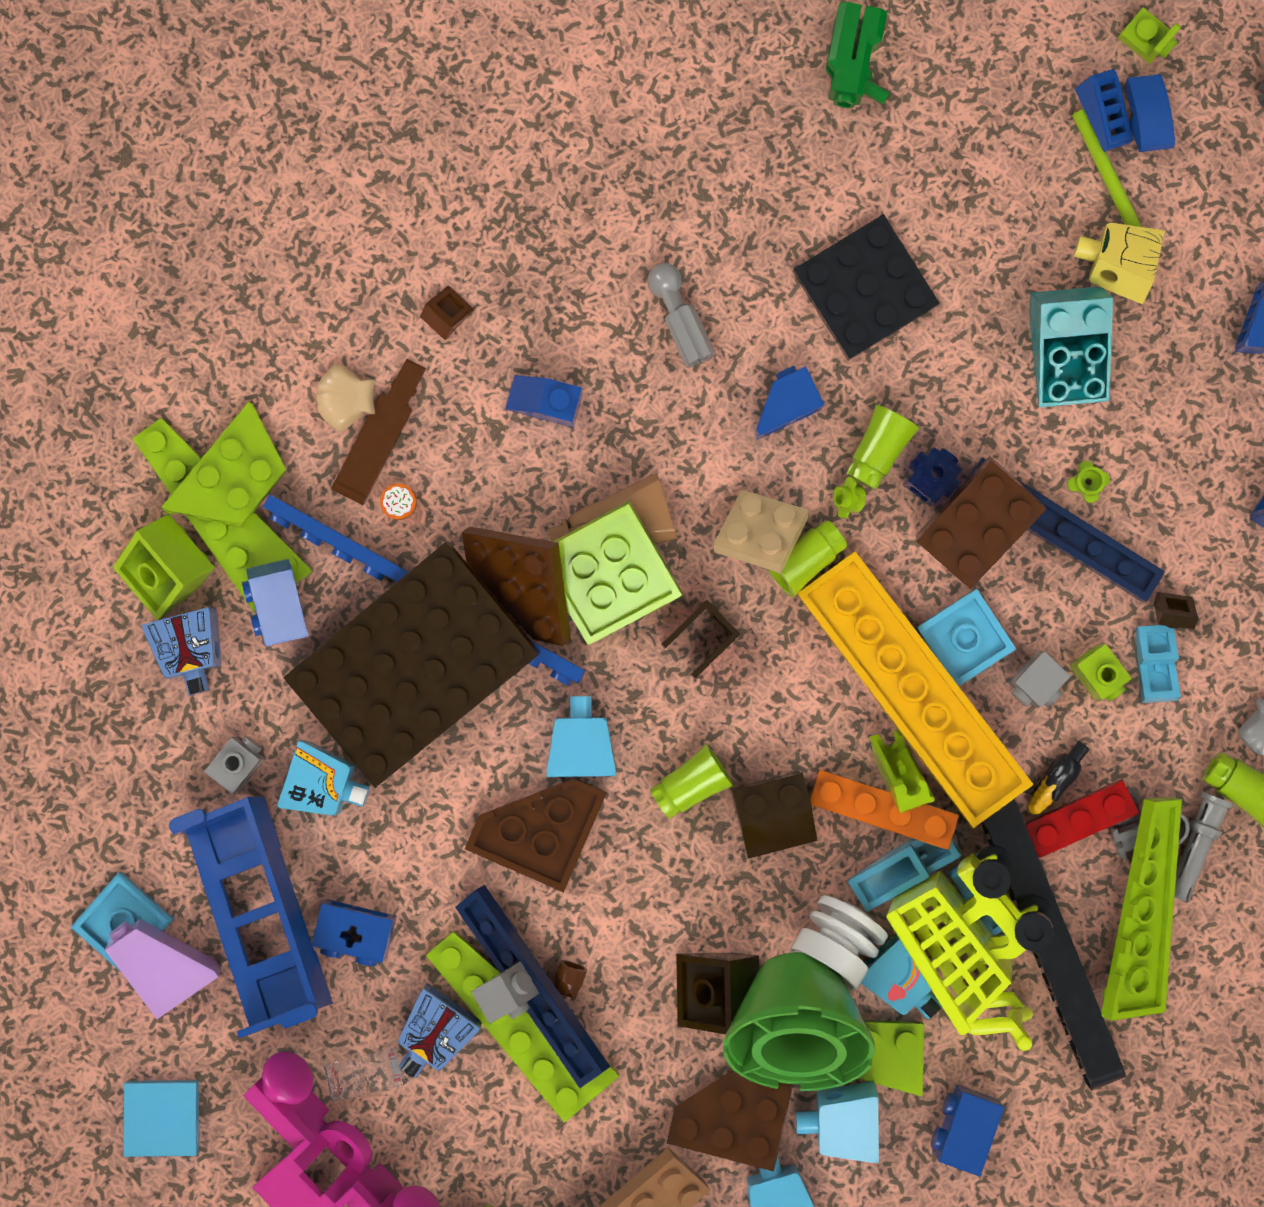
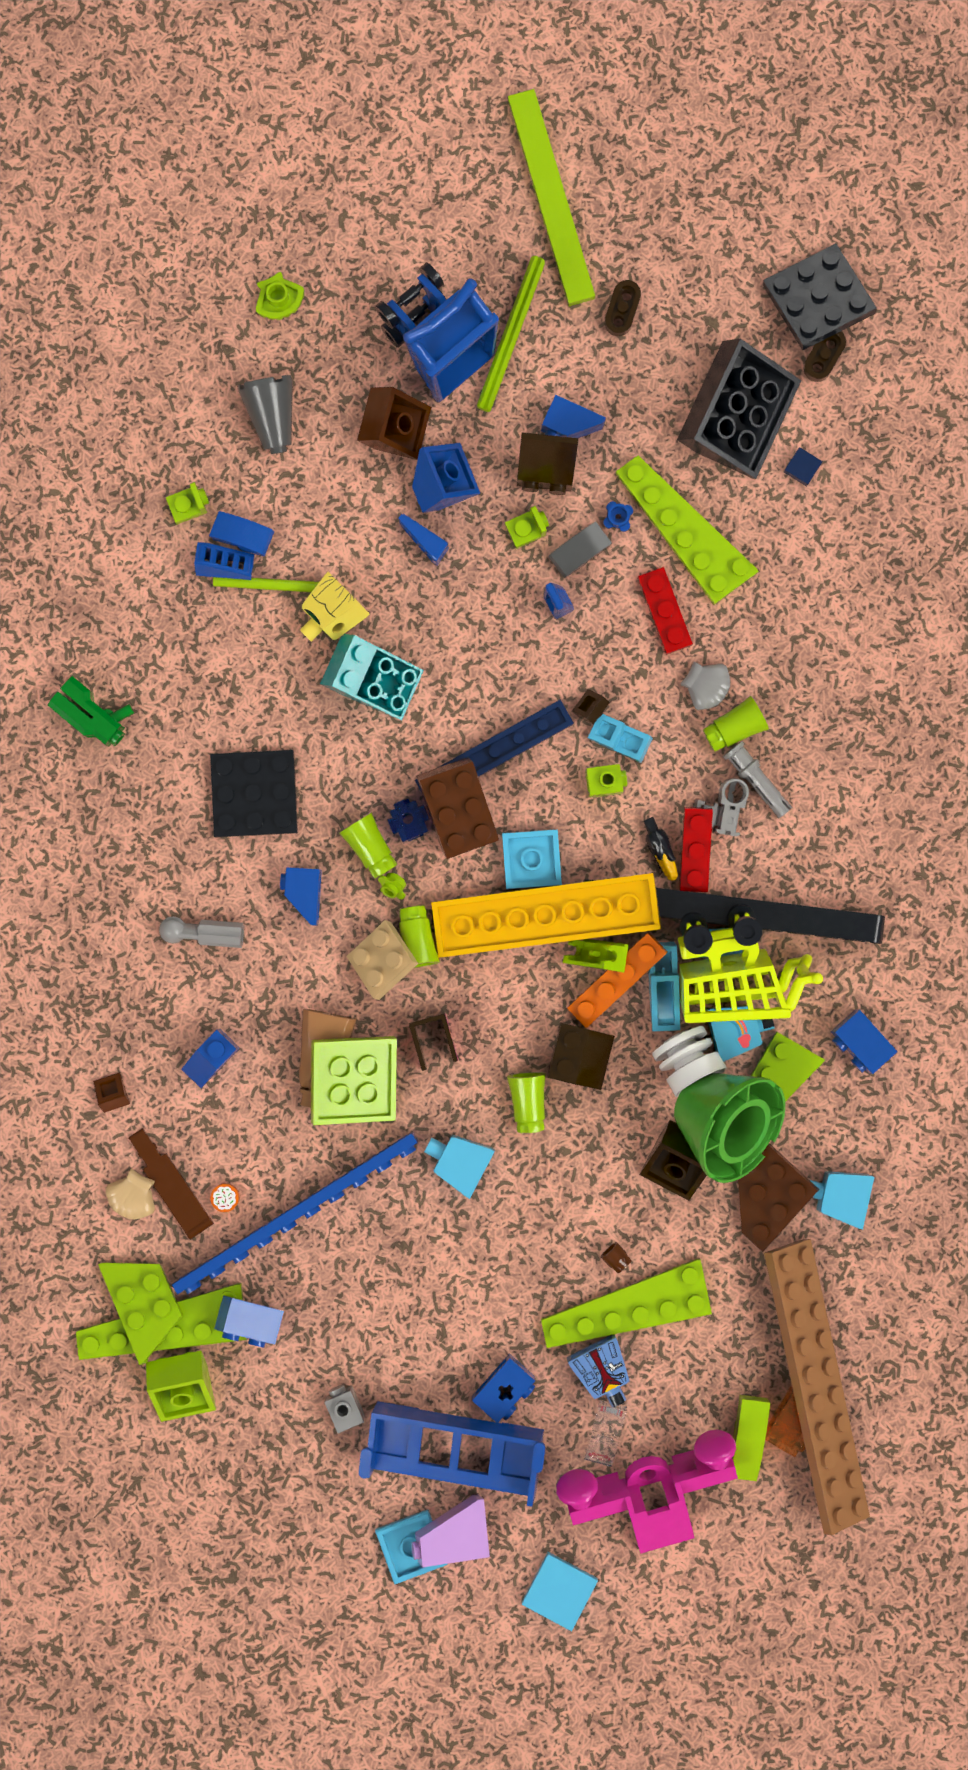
camera: 65 degrees left, 0 degrees up
medium blue torso [142,607,222,696] -> none
medium azure torso [277,740,370,816] -> none
dark brown plate [283,541,541,788] -> none
dark blue plate [455,885,610,1088] -> none
reddish brown plate [462,526,571,646] -> none
reddish brown plate [465,778,607,893] -> none
light grey brick [471,961,539,1023] -> none
medium azure torso [796,1081,879,1163] -> none
light grey brick [1008,651,1071,707] -> none
lime plate [1067,461,1110,503] -> none
lime wing [1101,797,1182,1021] -> none

